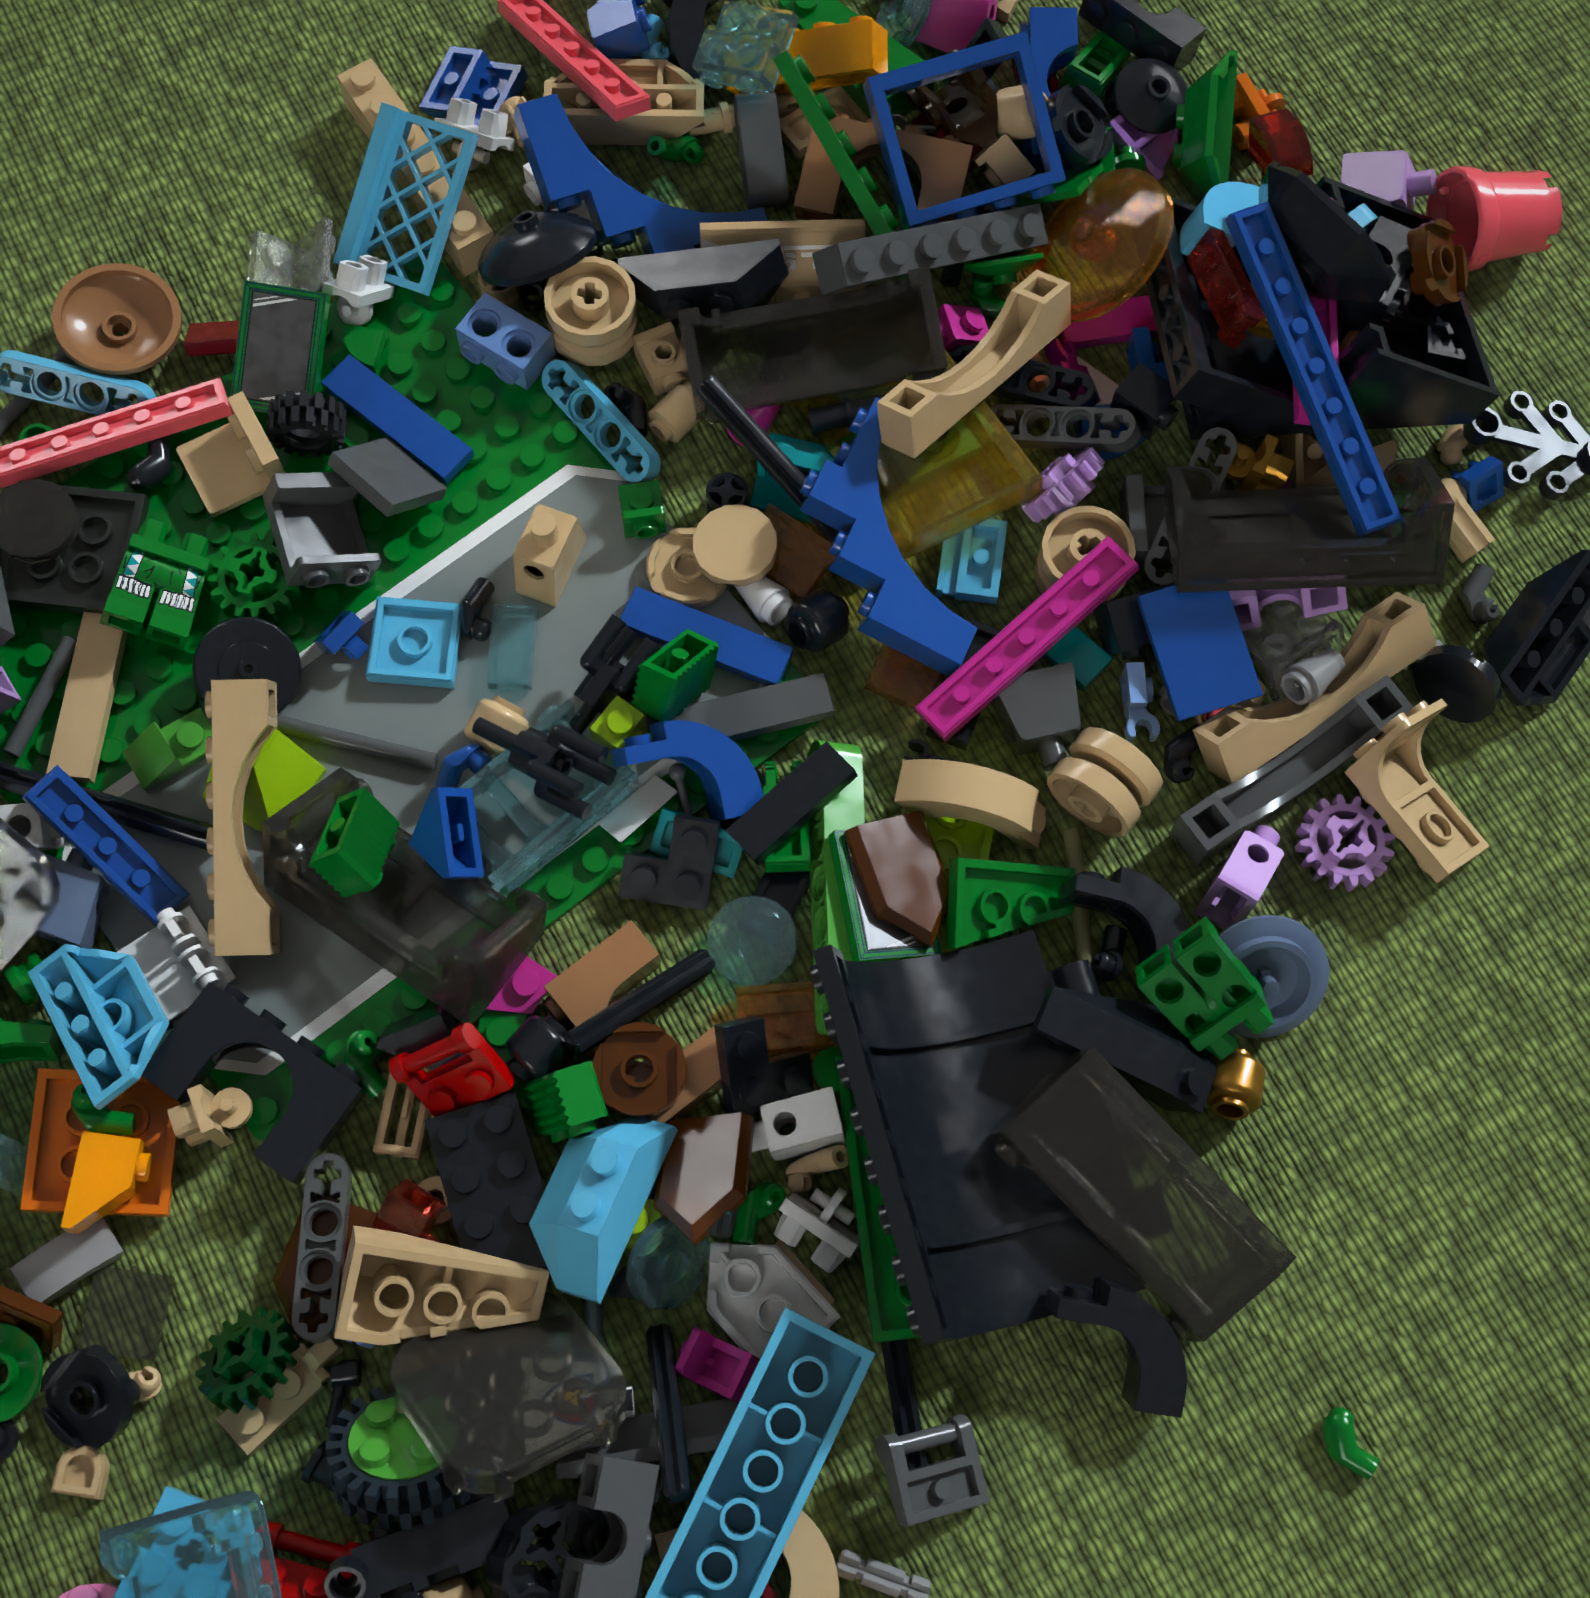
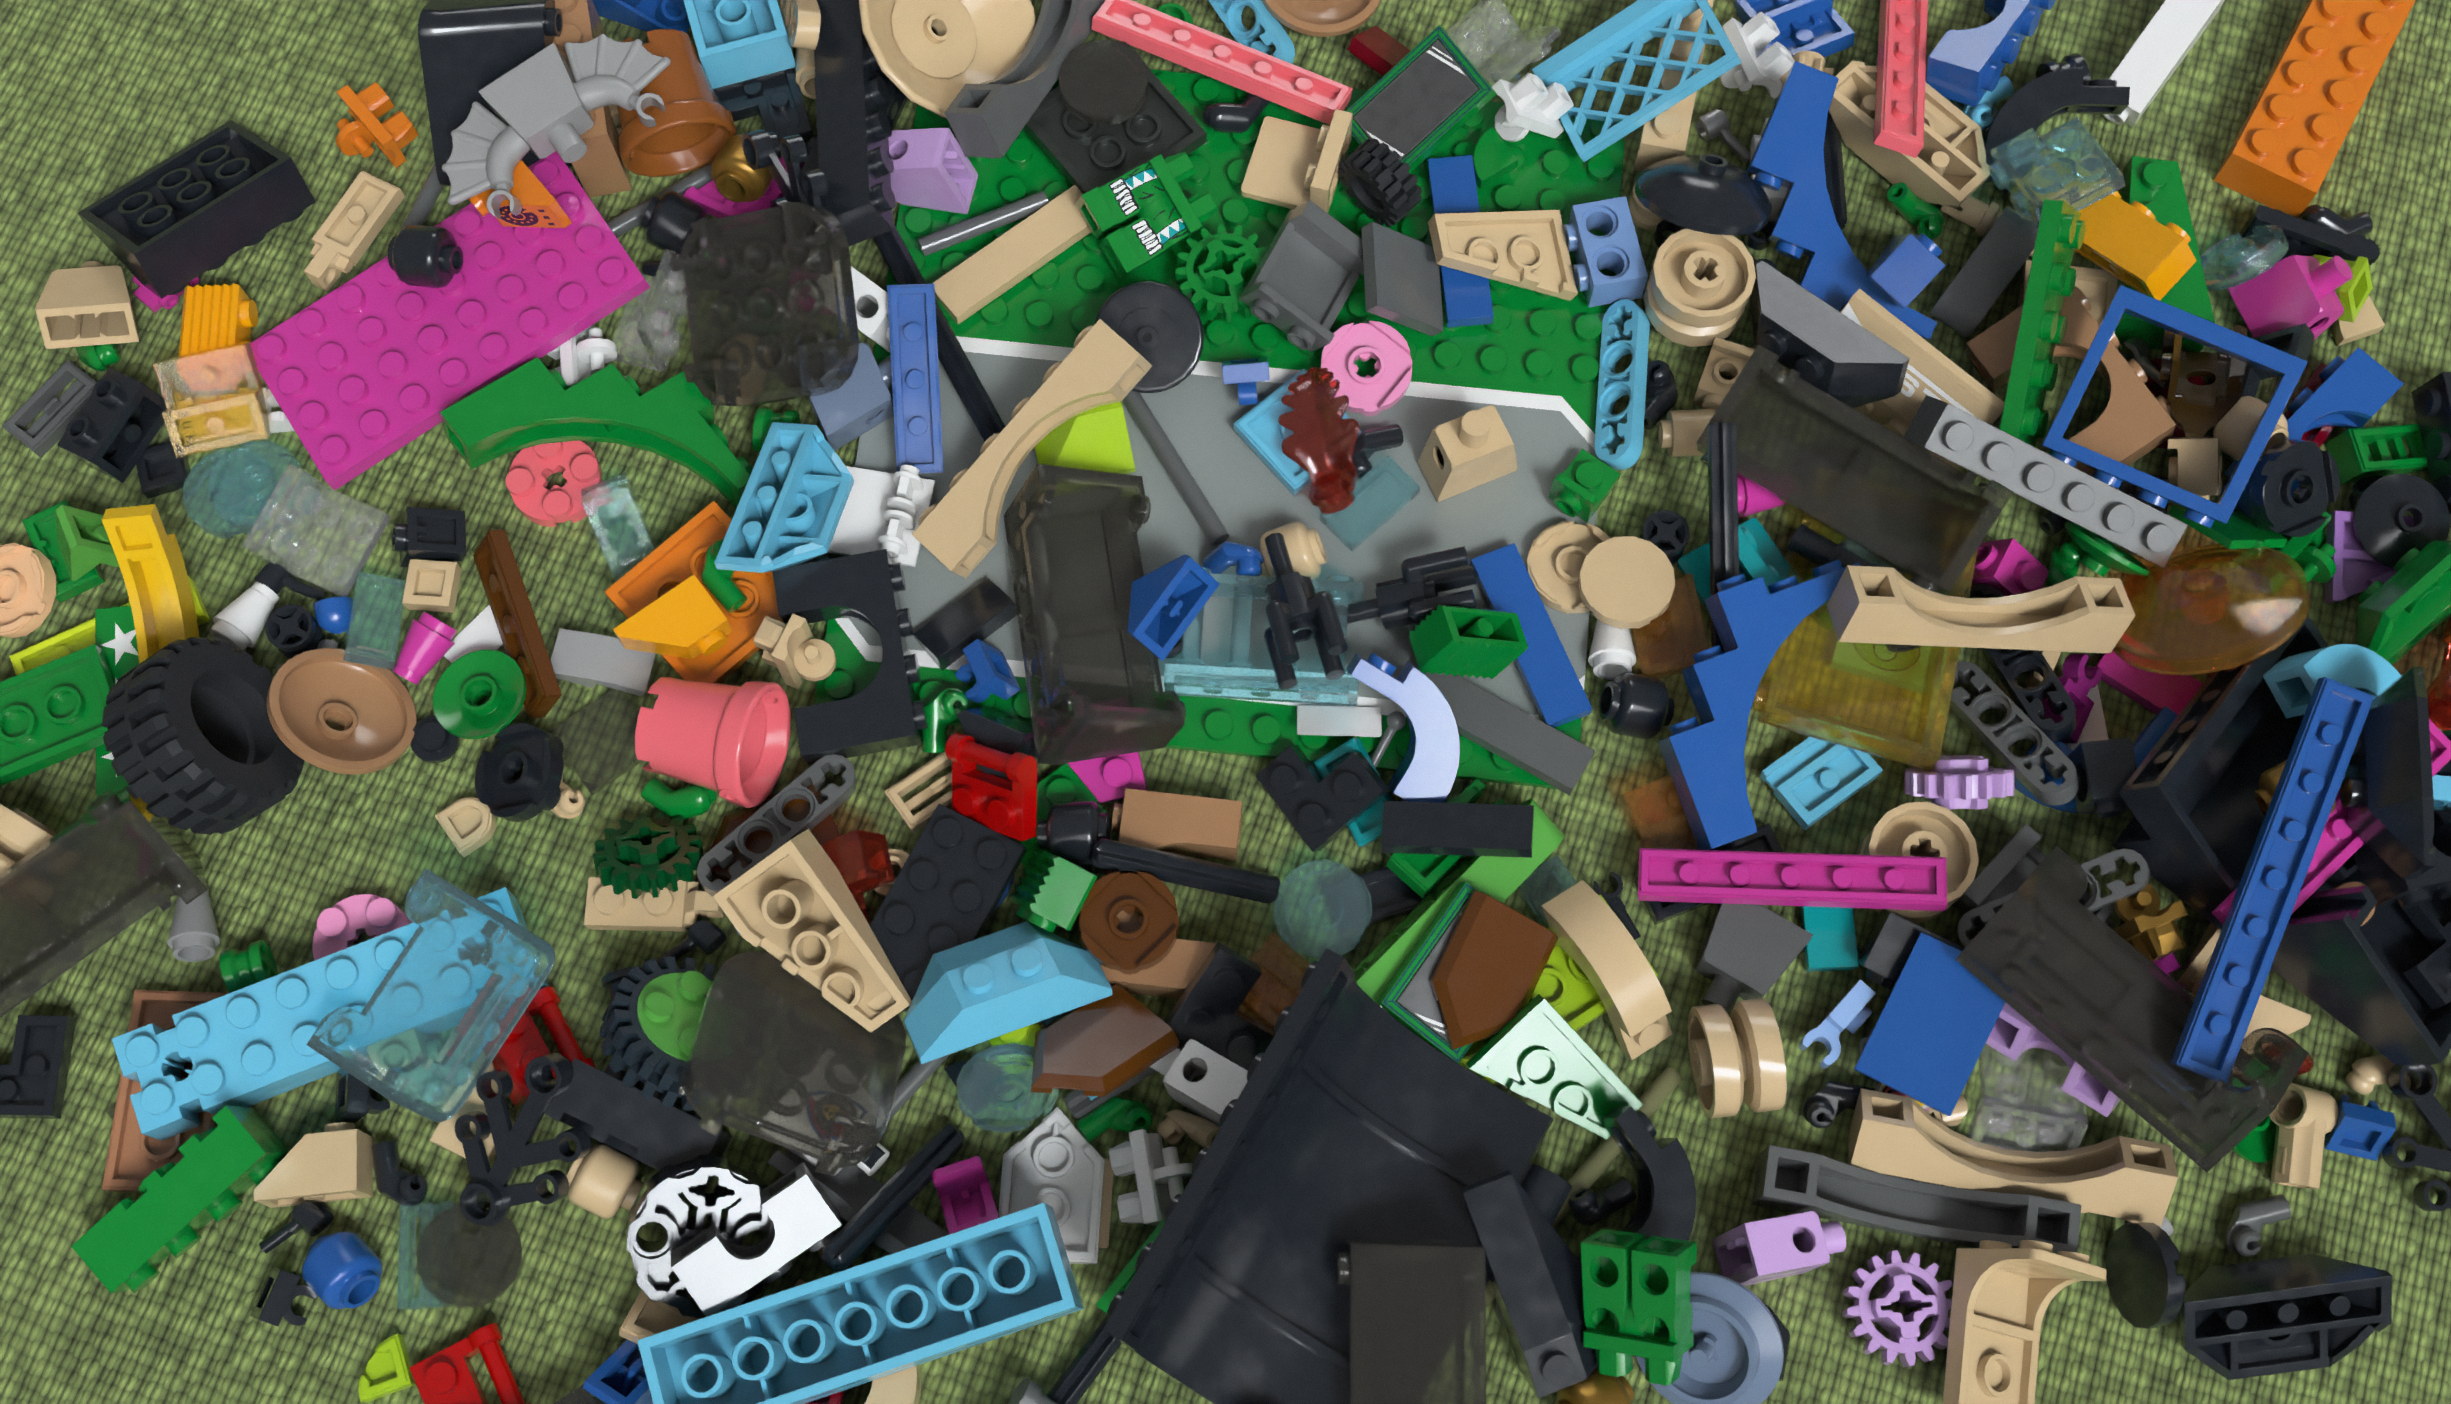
camera: 50 degrees right, 0 degrees up
bright green slope [122,707,212,791] -> none
green brick [309,787,401,898] -> none
lime brick [589,695,652,771] -> none
clear red plate [1186,228,1264,348] -> none
light grey cone [1281,648,1345,705] -> none
none -> coral piece [635,677,791,808]
none -> green arm [641,778,717,820]
none -> black slope [913,578,1018,671]
none -> blue tile [955,639,1021,703]
none -> clear red plant [1278,367,1360,514]
none -> bright pink plate [1320,321,1412,416]
none -> tan wing [1428,210,1578,301]
none -> clear light blue tile [1518,855,1577,925]
none -> flat silver hand [1695,110,1750,163]
none -> blue slope [1866,233,1946,308]

